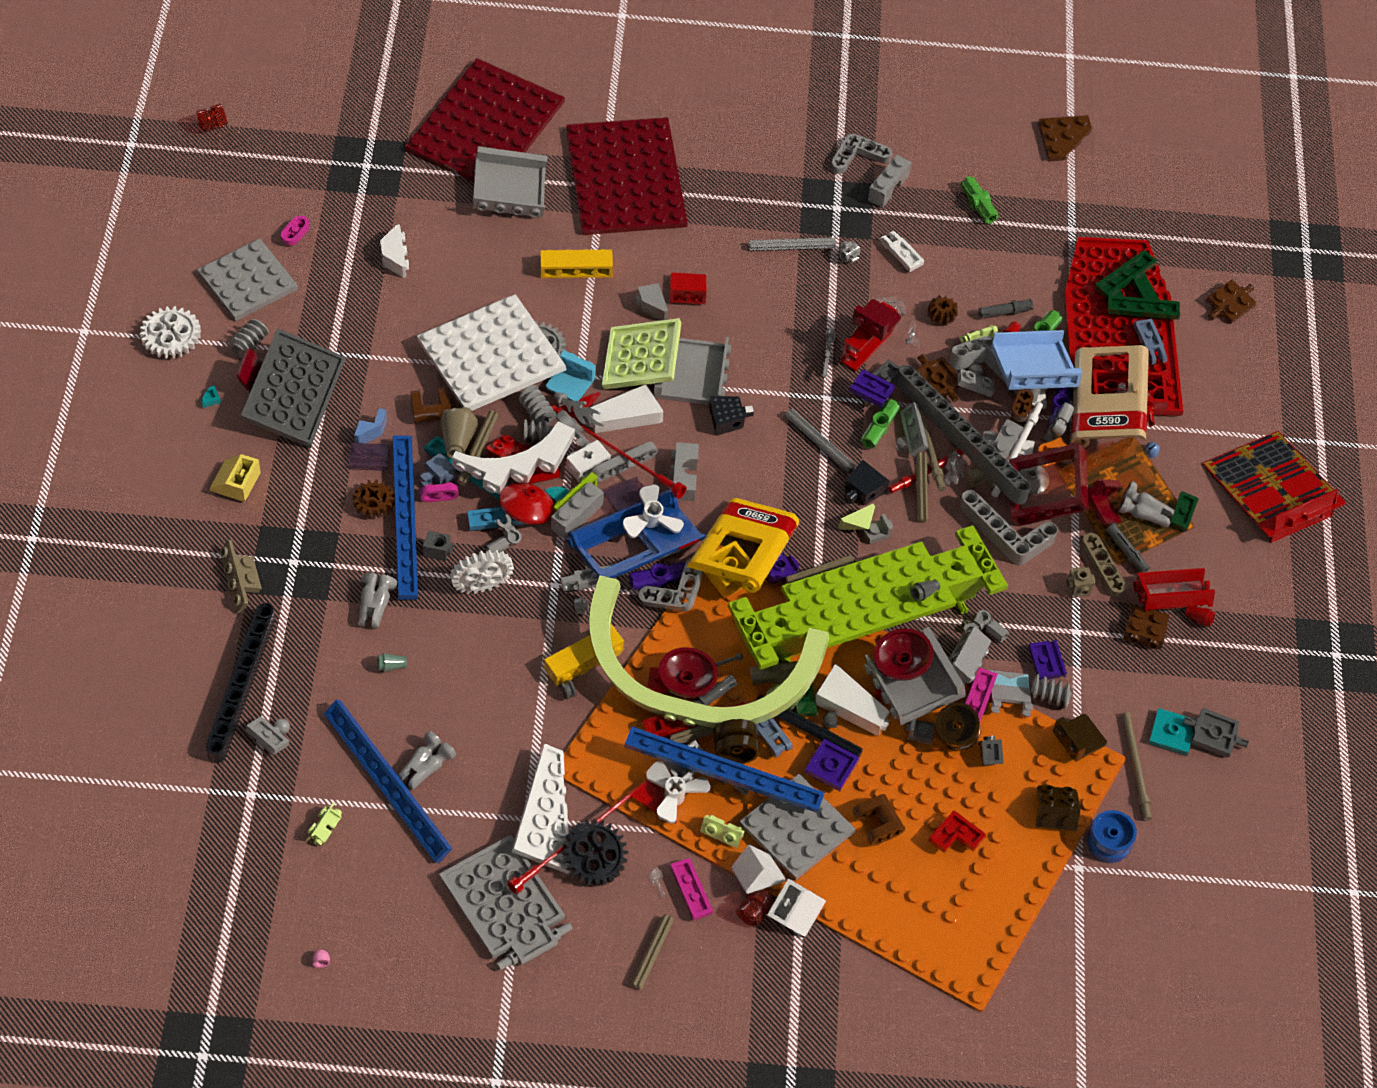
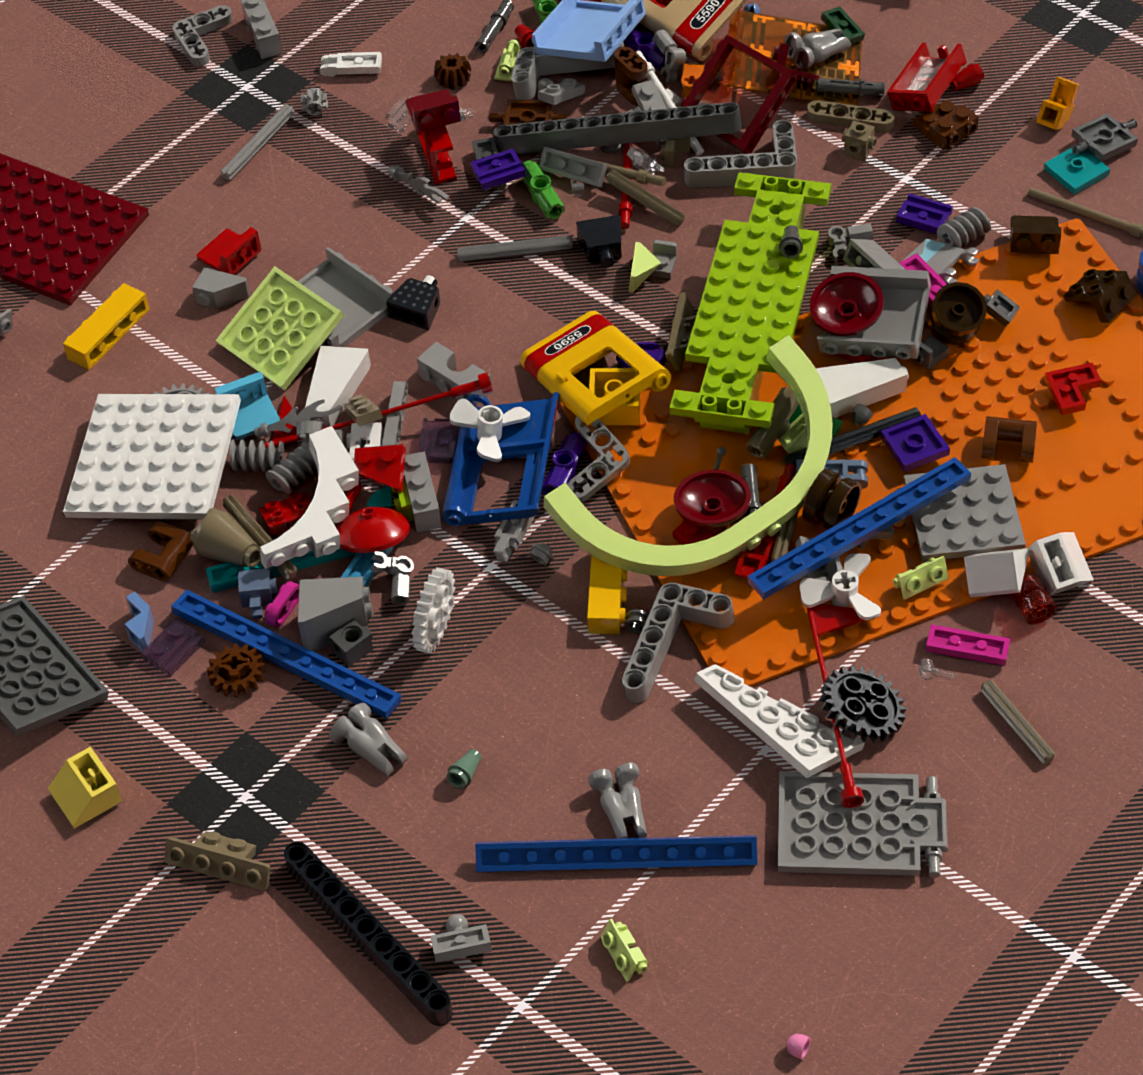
camera: 45 degrees left, 5 degrees down
none -> light grey slope [298,577,373,651]
none -> dark tan plate [343,395,383,426]
none -> red wing [354,444,406,493]
none -> light grey beam [622,583,735,703]
none -> light orange brick [1036,77,1080,130]

